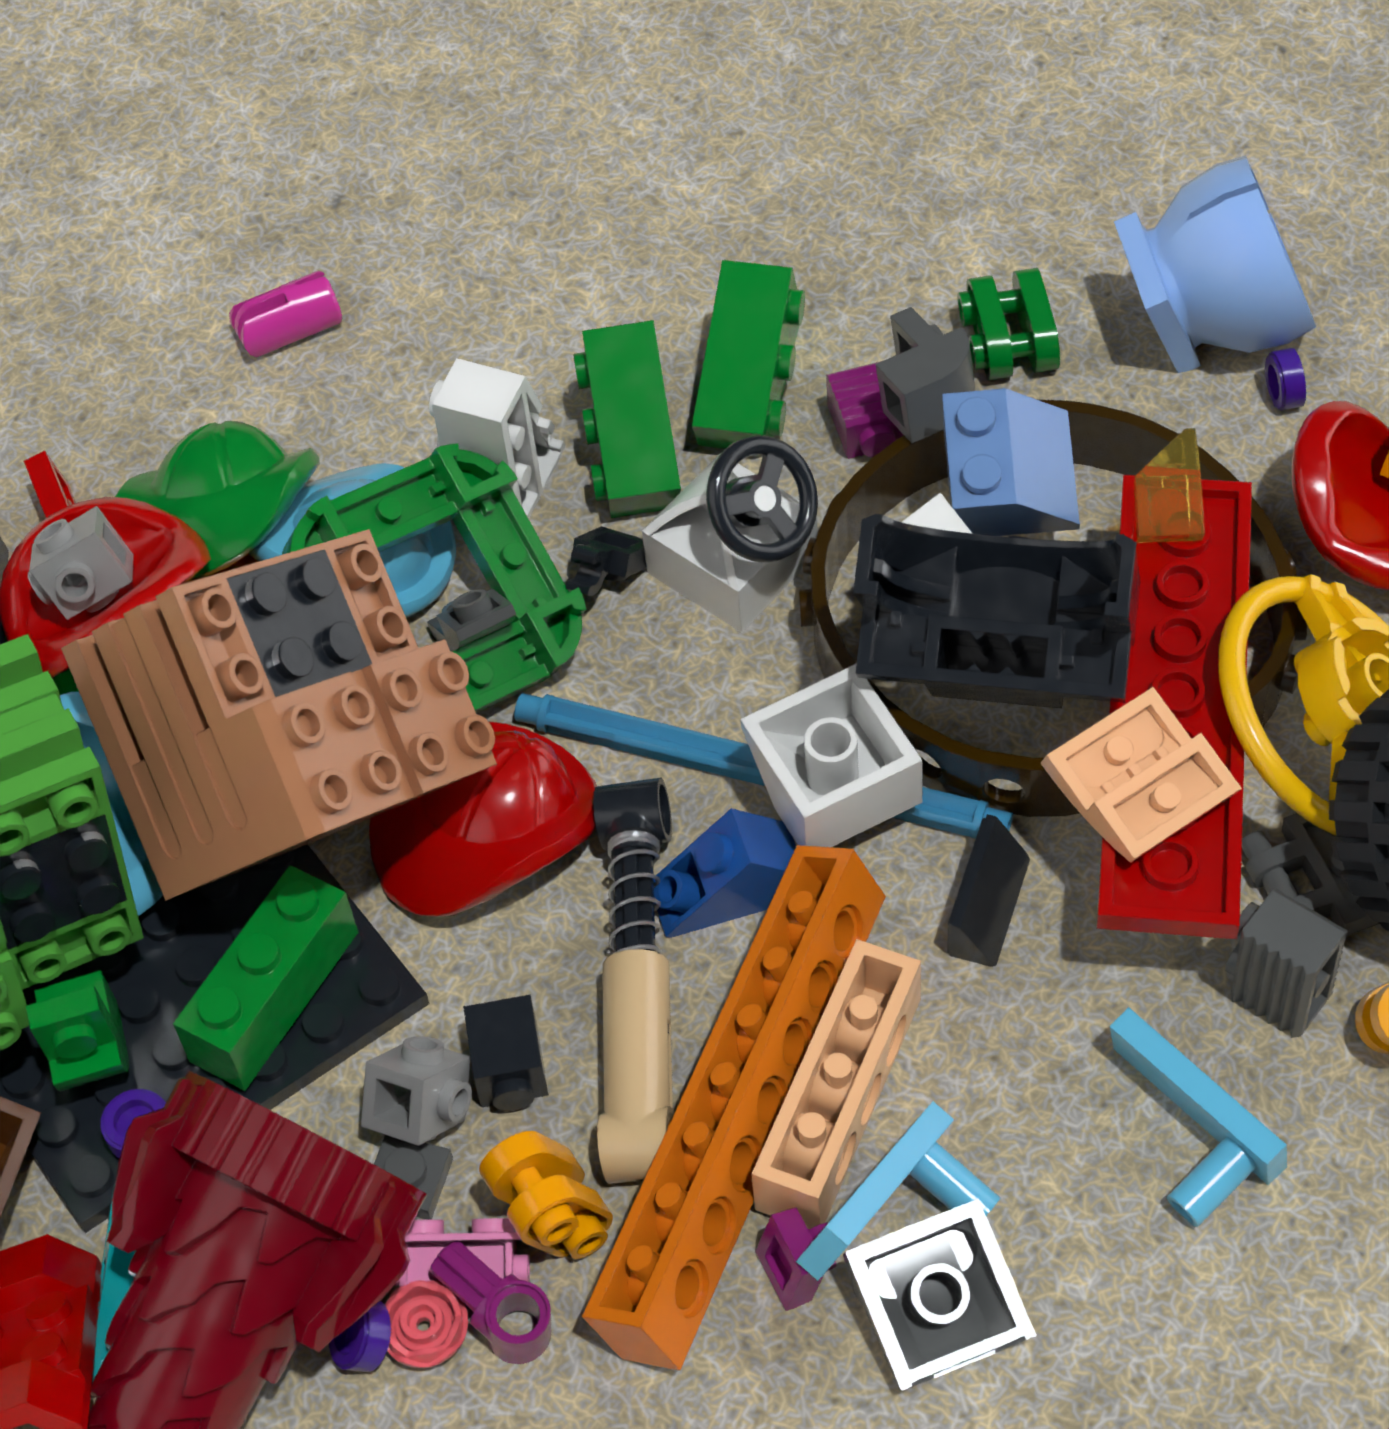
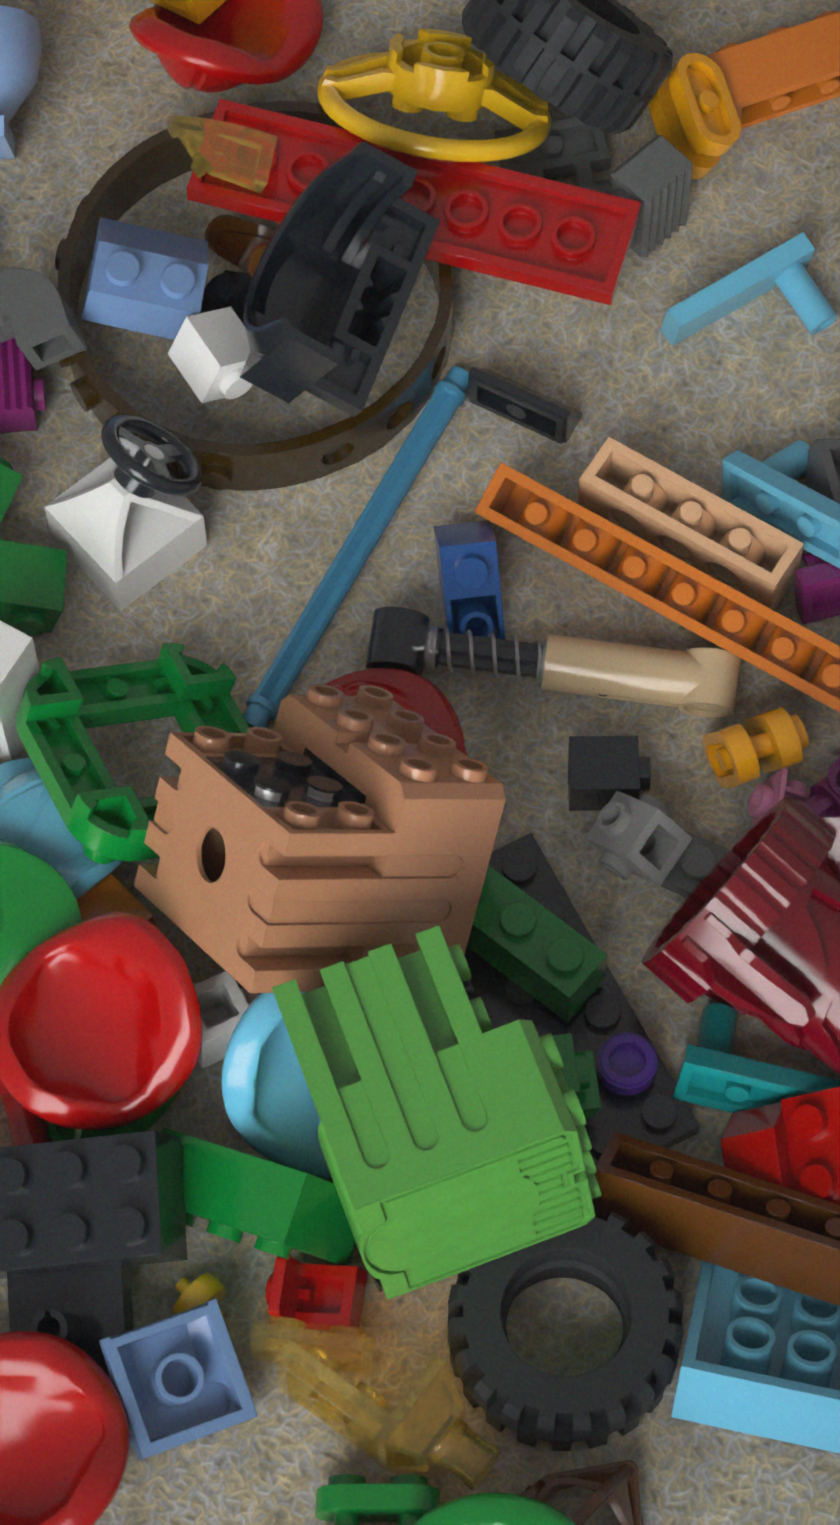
camera: 85 degrees left, 10 degrees up
light grey brick [28,506,134,620] -> none
dark grey slope [427,588,516,651] -> none
black plate [566,526,646,596] -> none
white slope [740,664,923,847] -> none
light nougat slope [1041,687,1242,862] -> none
dark purple tile [1265,348,1306,411] -> none

